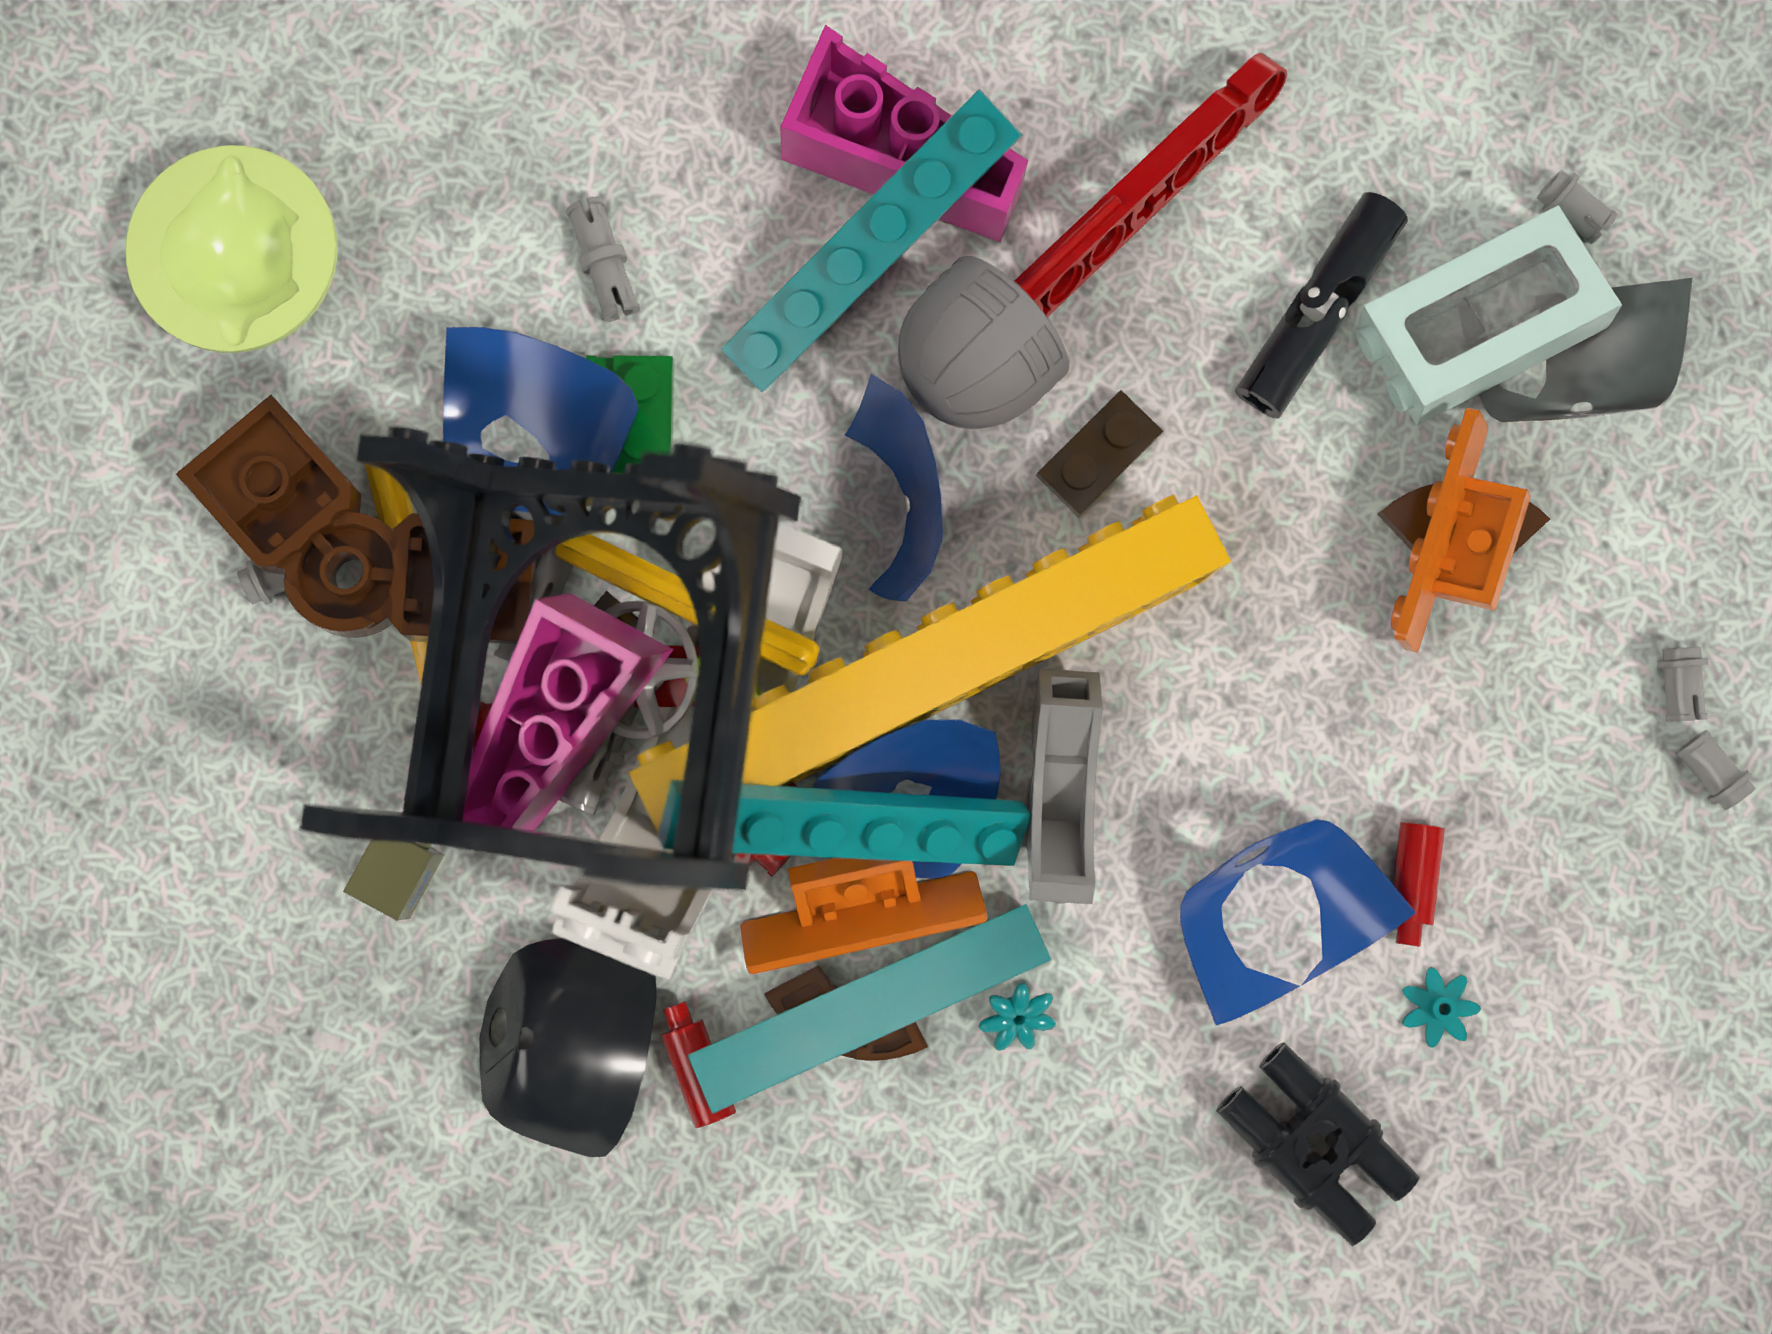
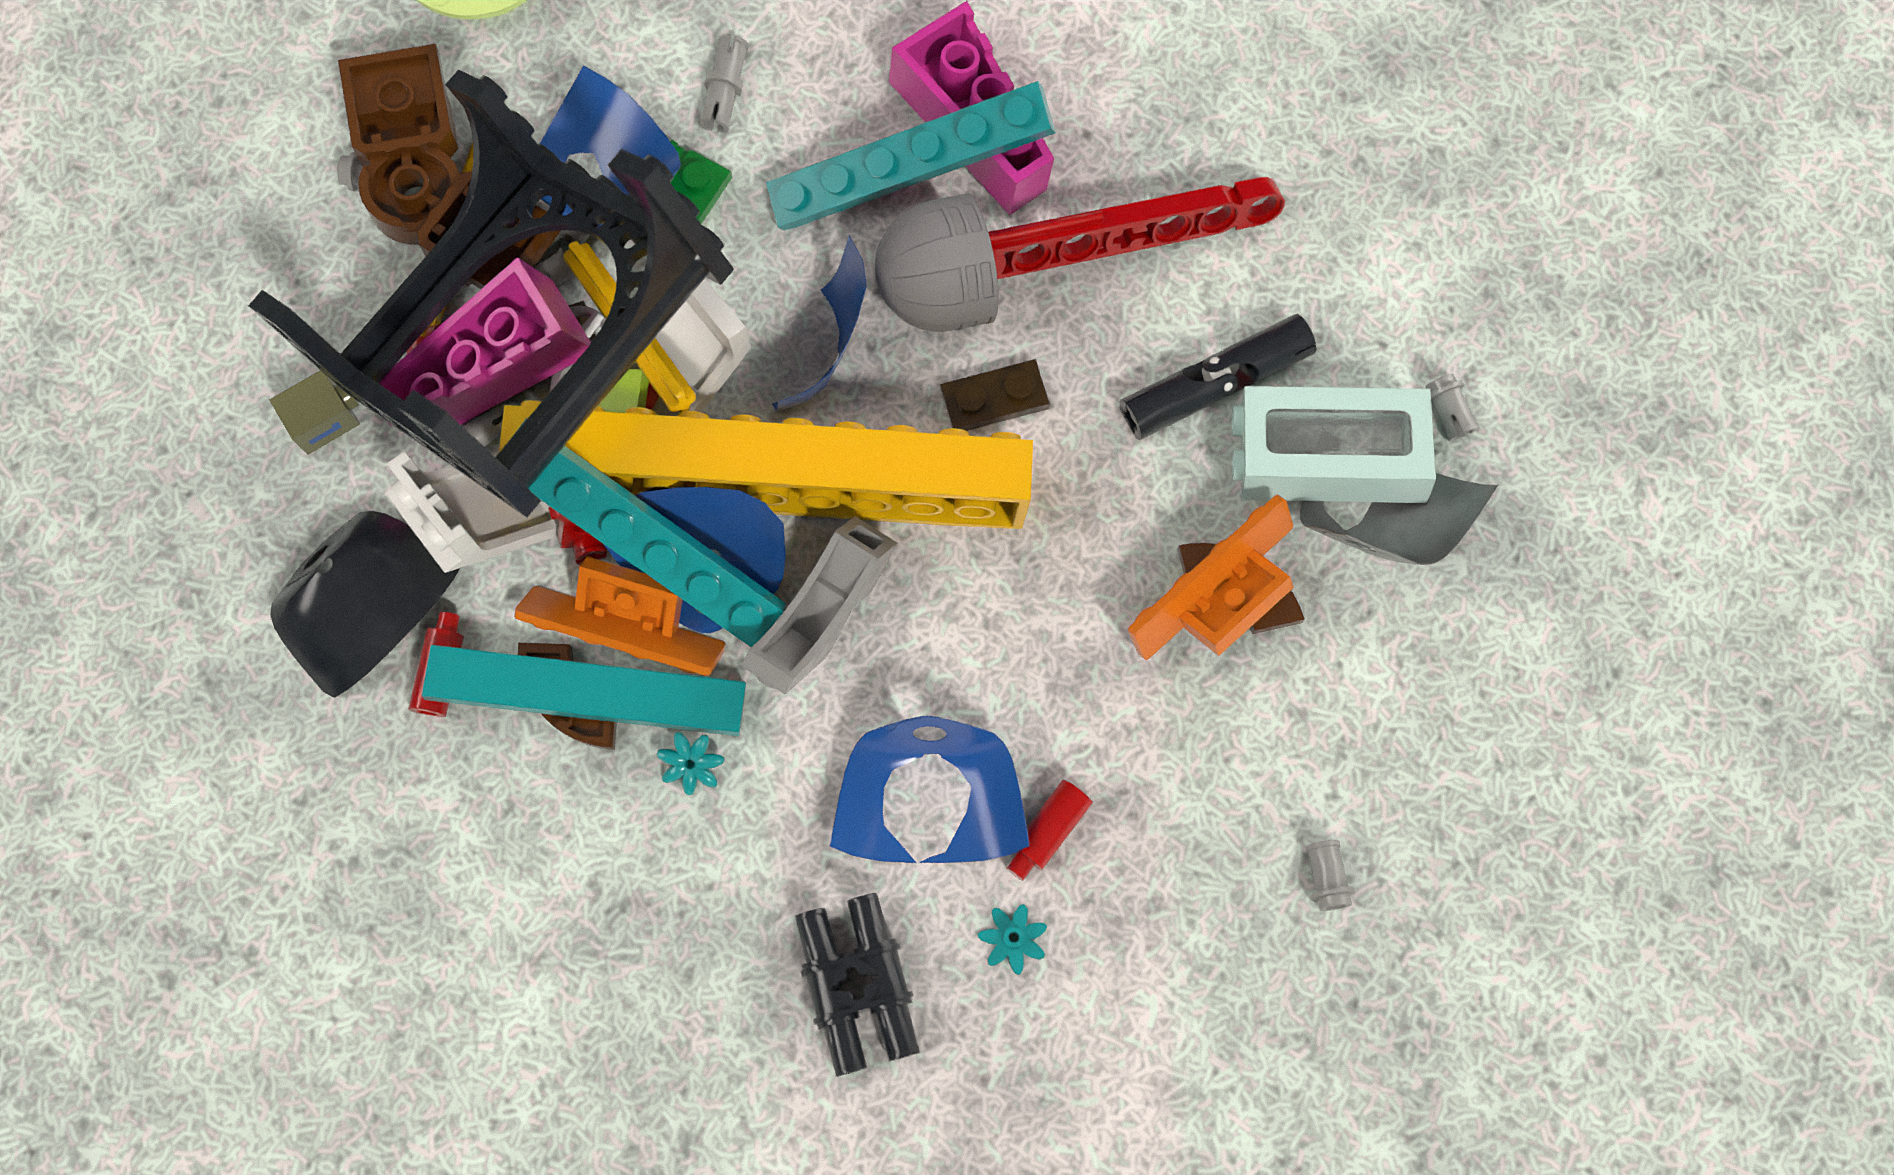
camera: 30 degrees right, 10 degrees down
light grey pin [1657,647,1708,722] -> none

